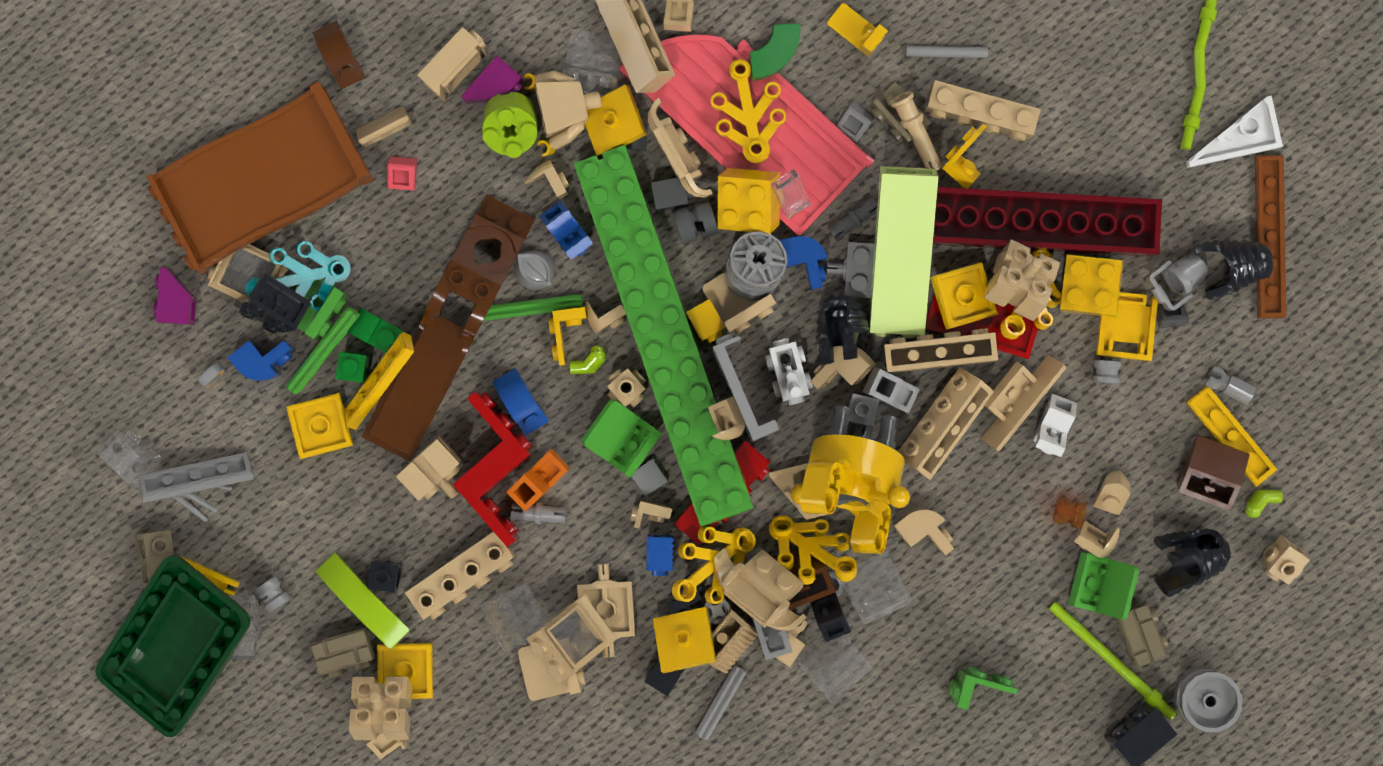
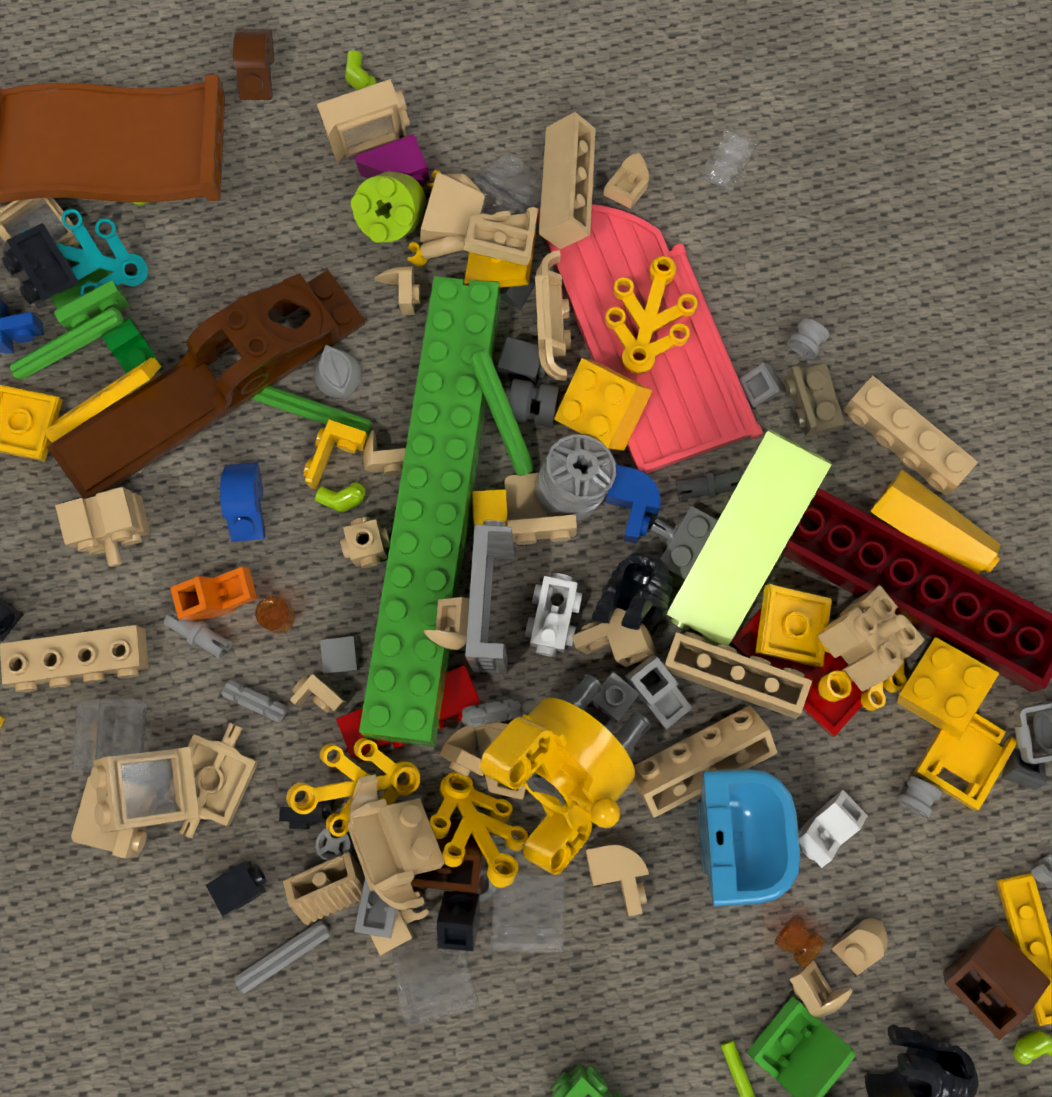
camera: 25 degrees right, 10 degrees down
green brick [335,352,371,383] -> none
tan slope [356,106,412,148] -> none
coral slope [387,157,417,191] -> none
red bracket [453,392,533,547] -> none
blue brick [539,200,593,260] -> none
bright green bracket [581,399,663,478] -> none
blue brick [646,535,675,576] -> none
yellow plate [653,607,716,673] -> none
green tile [749,23,801,81] -> none
clear tile [771,169,811,219] -> none
yellow bracket [827,3,888,58] -> none
tan pin [890,91,943,170] -> none
light grey bar [906,46,988,58] -> none
yellow bracket [942,123,987,189] -> none
tan bracket [980,355,1066,451] -> none
none -> light grey axle [222,680,288,722]
none -> clear orange wheel [255,596,295,634]
none -> lime arm [345,50,376,90]
none -> tan plate [439,725,484,777]
none -> light grey axle [461,699,521,727]
none -> tan wing [463,207,538,266]
none -> bright green axle [470,349,534,476]
none -> dark azure piece [697,769,800,906]
none -> light grey wheel [787,318,830,359]
none -> yellow slope [870,469,1001,574]

